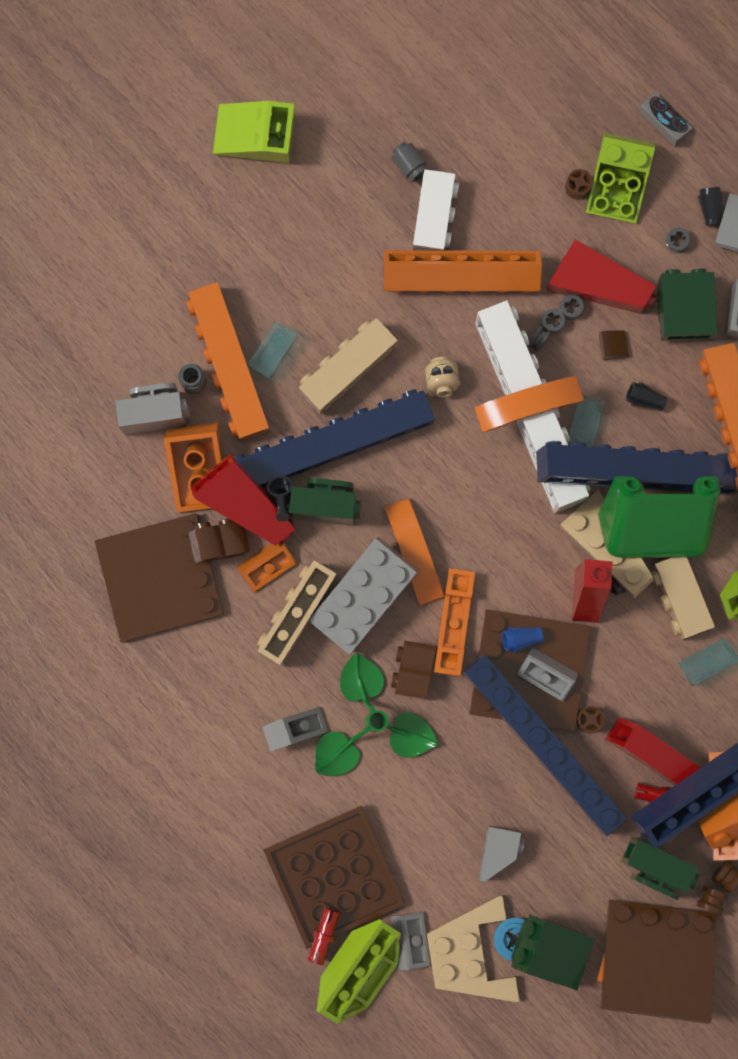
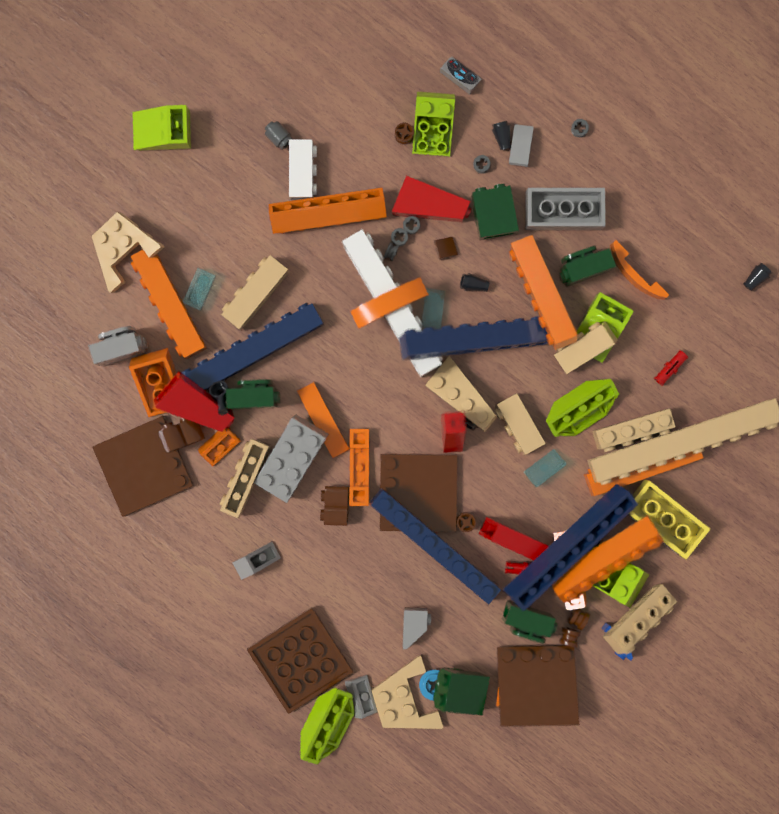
camera: 10 degrees left, 5 degrees up
dark grey brick [178,364,207,394] -> none
red pin [307,907,341,966] -> none
green plant [315,653,438,776] -> none
tan head [425,357,461,398] -> none
blue cone [502,627,543,653] -> none
light grey slope [517,648,578,702] -> none
green windscreen [598,476,720,558] -> none
none -> tan wing [92,212,164,293]

